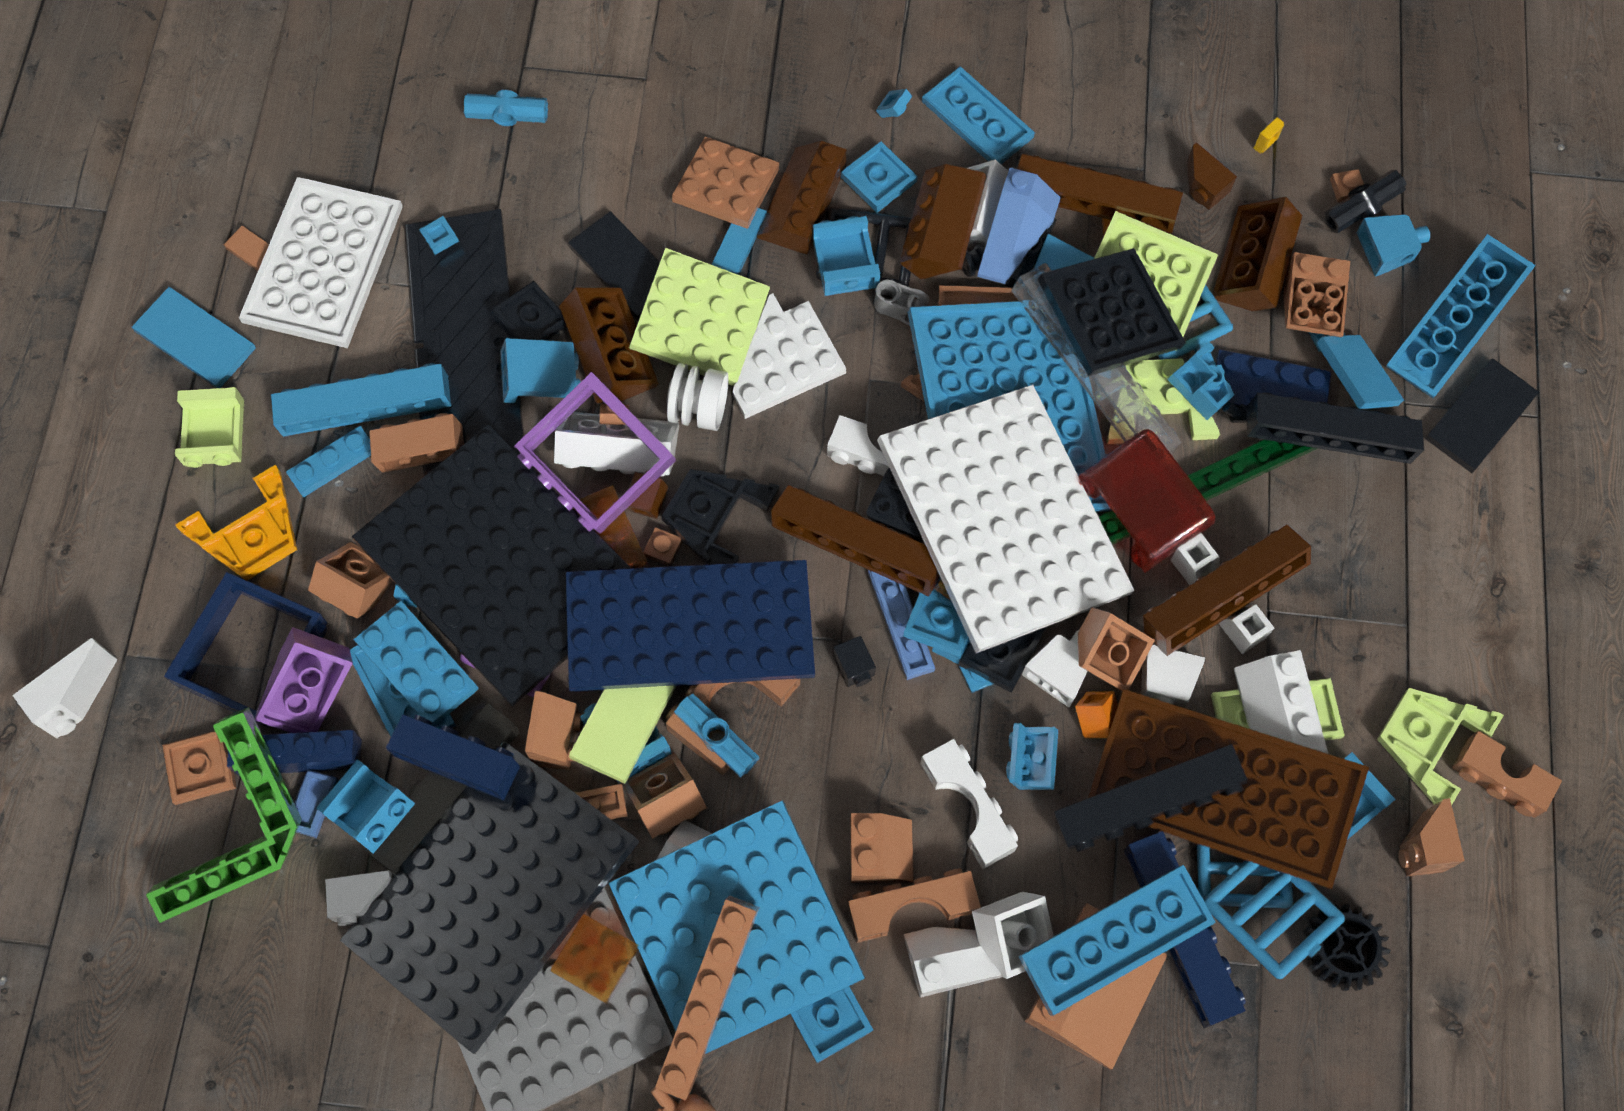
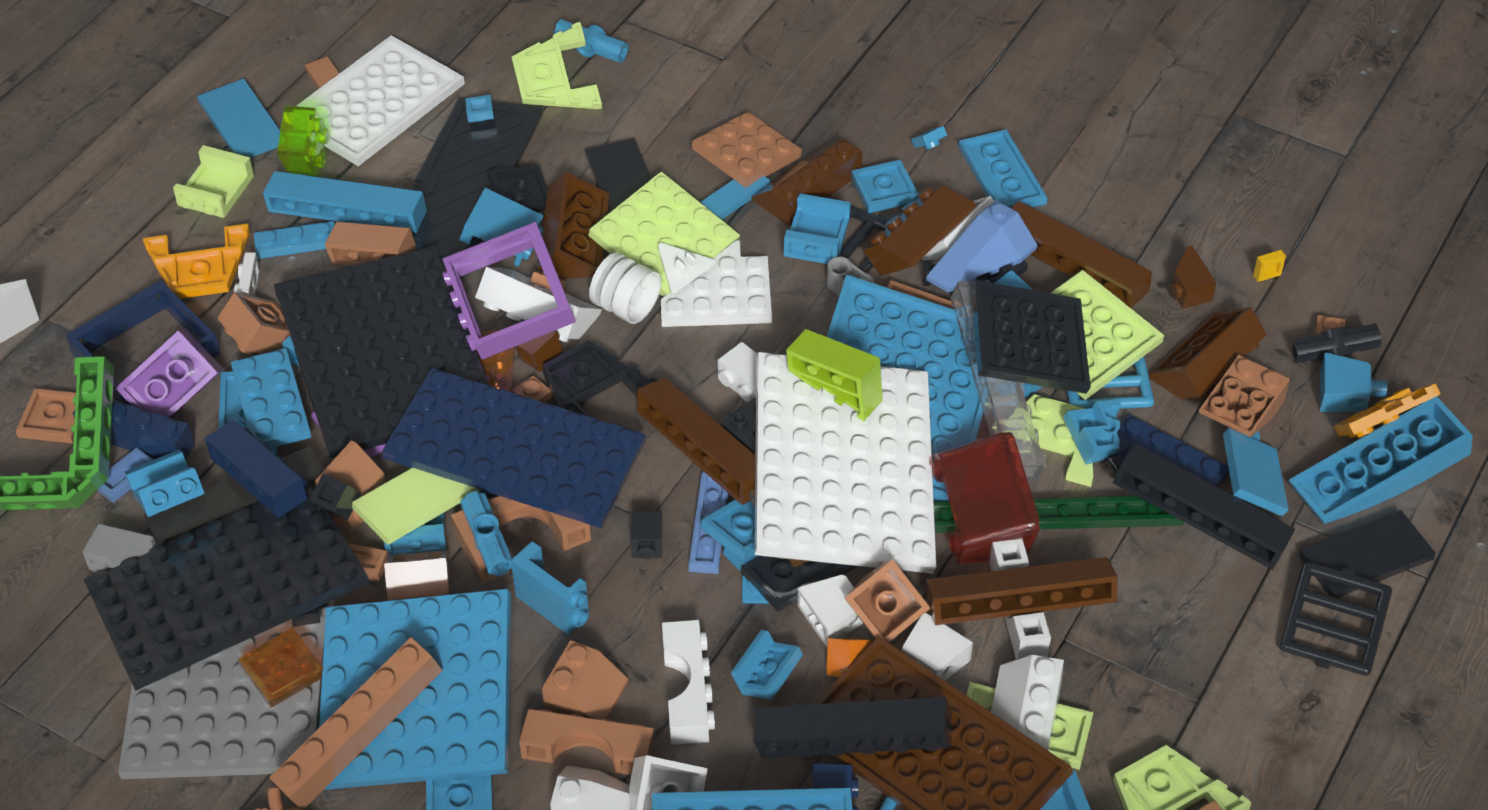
camera: 25 degrees right, 20 degrees down
none -> white plate [234,253,260,297]
none -> clear neon green brick [277,106,329,177]
none -> black panel [309,474,361,521]
none -> dark azure panel [511,541,589,635]
none -> yellowish green wing [512,22,602,109]
none -> white piece [658,243,715,294]
none -> lime wedge [786,329,883,422]
none -> black bar [1279,562,1392,676]
none -> light orange wing [1333,384,1440,438]

